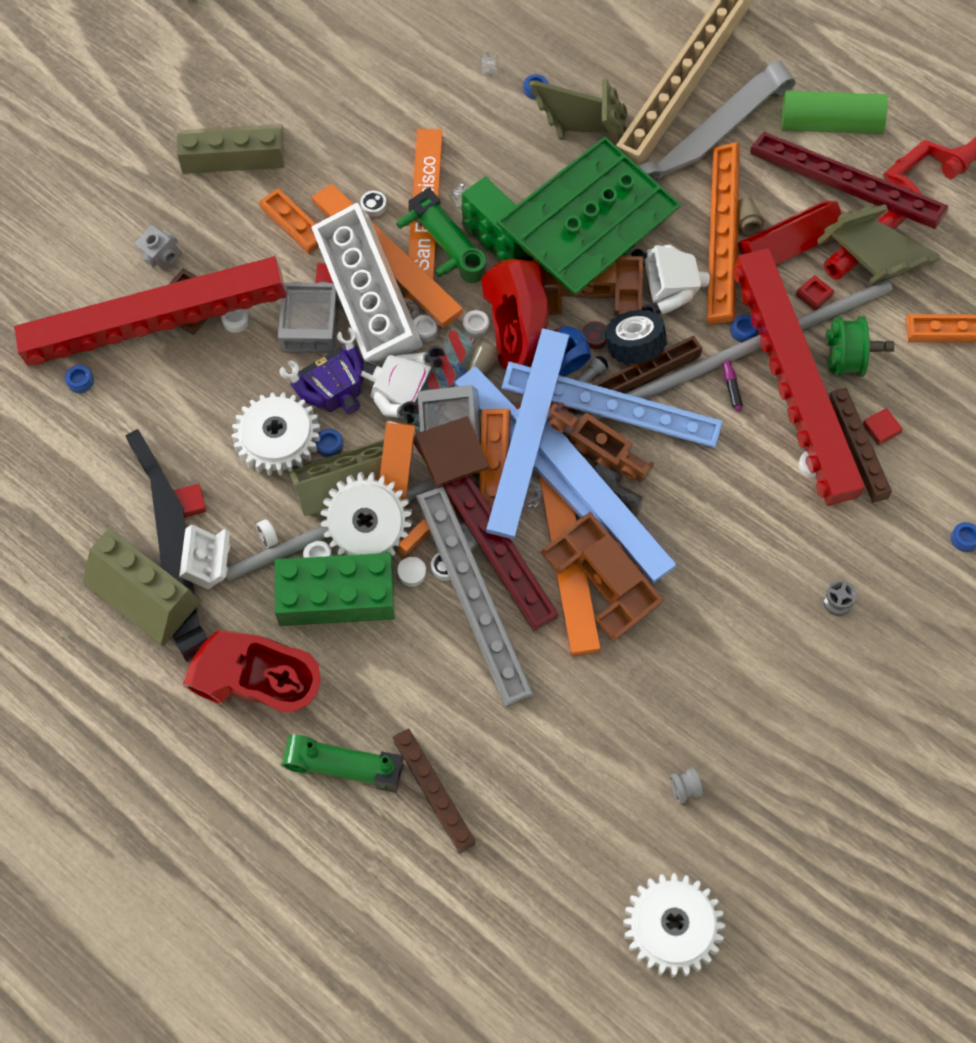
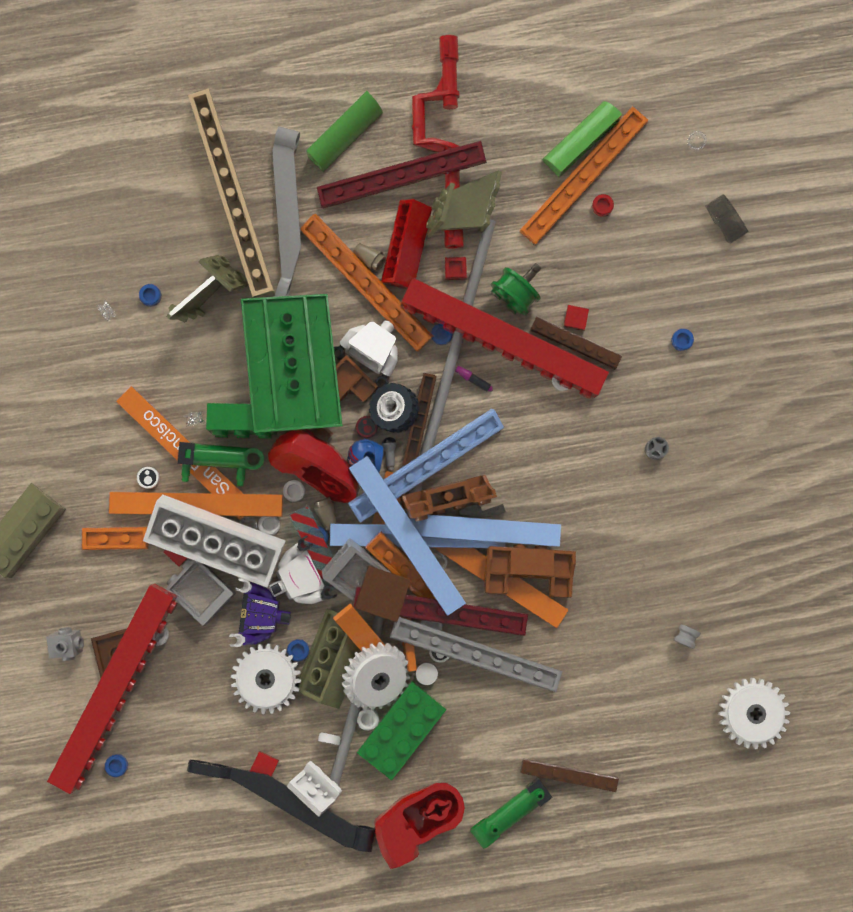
camera: 50 degrees left, 20 degrees up
olive slope [83,528,201,646] -> none

